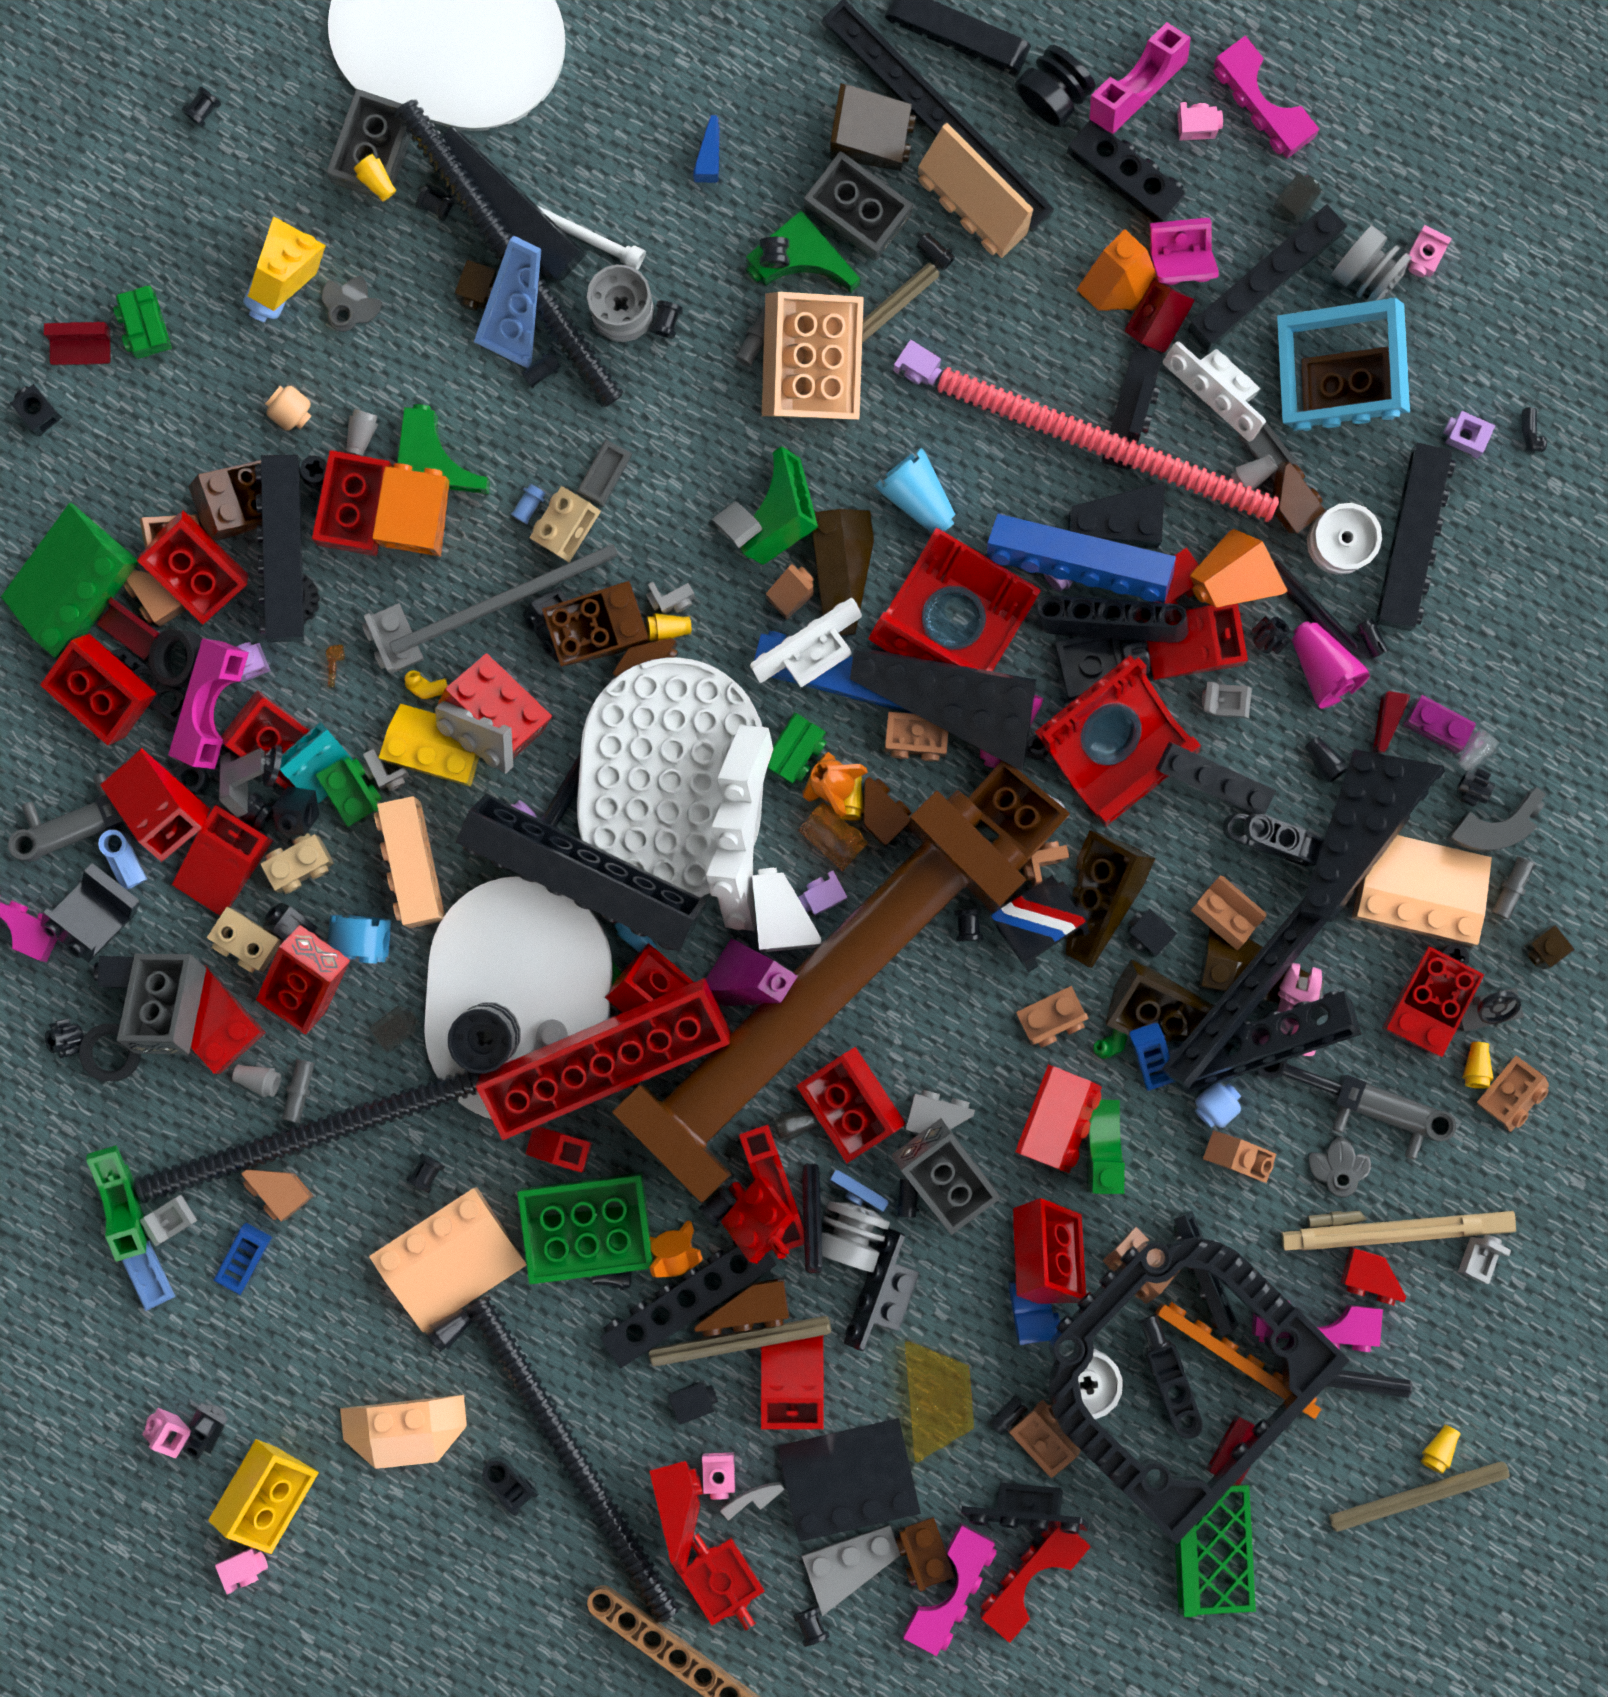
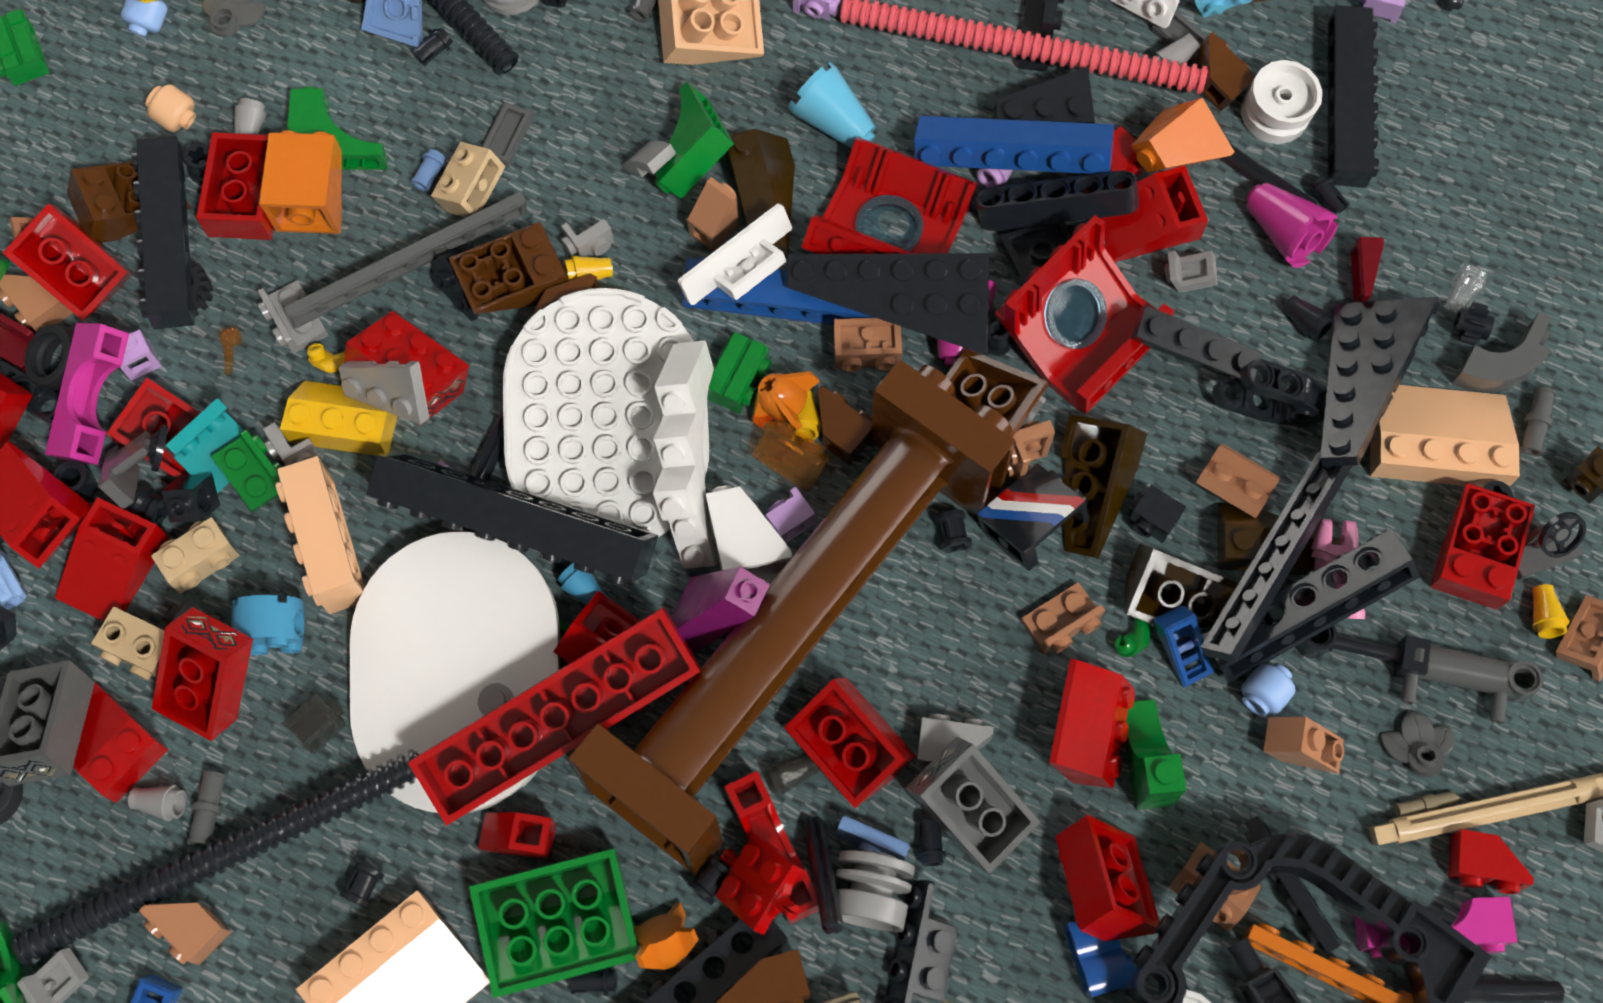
camera: 10 degrees left, 15 degrees down
black wheel [448,1002,521,1074] -> none
black gear [1252,616,1291,654] -> none
magenta brick [1402,695,1476,754] -> none

